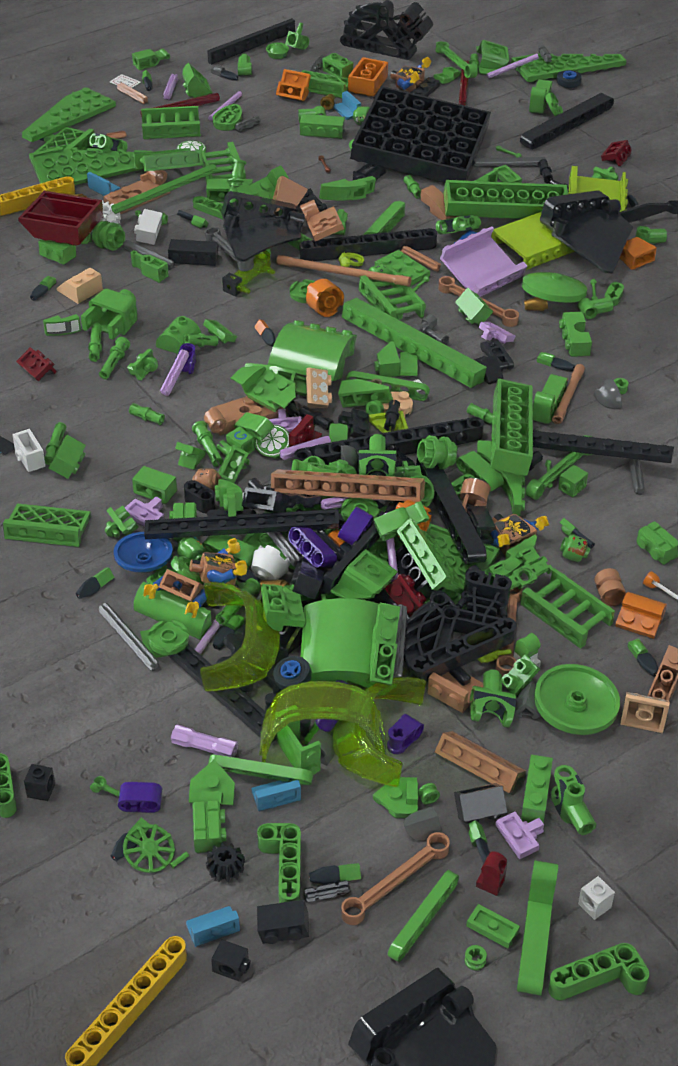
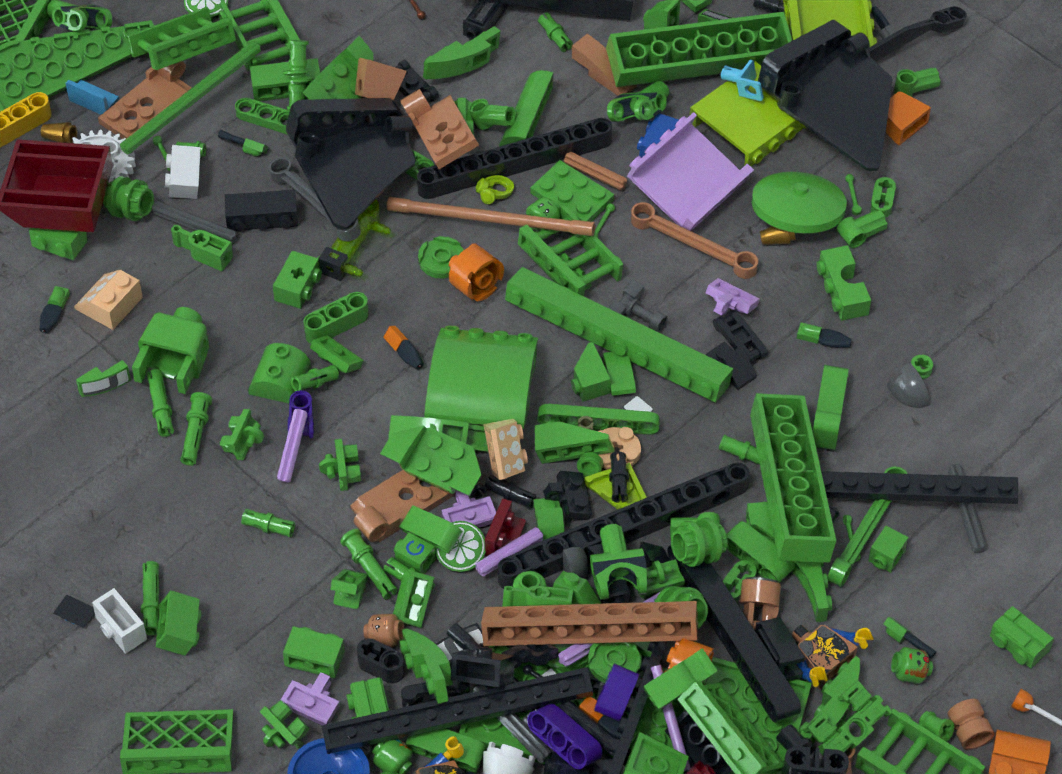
camera: 10 degrees left, 10 degrees up
dark red bracket [16,347,57,381] -> none
brick [455,288,494,326] -> none
nougat piece [552,364,585,424] -> none
none -> bright green brick [273,251,322,309]
none -> bright green beam [304,292,369,343]
none -> bright green hips [319,439,361,491]
none -> bright green piece [468,99,516,130]
none -> medium azure bracket [721,60,763,101]
none -> bright green bush [918,711,954,742]

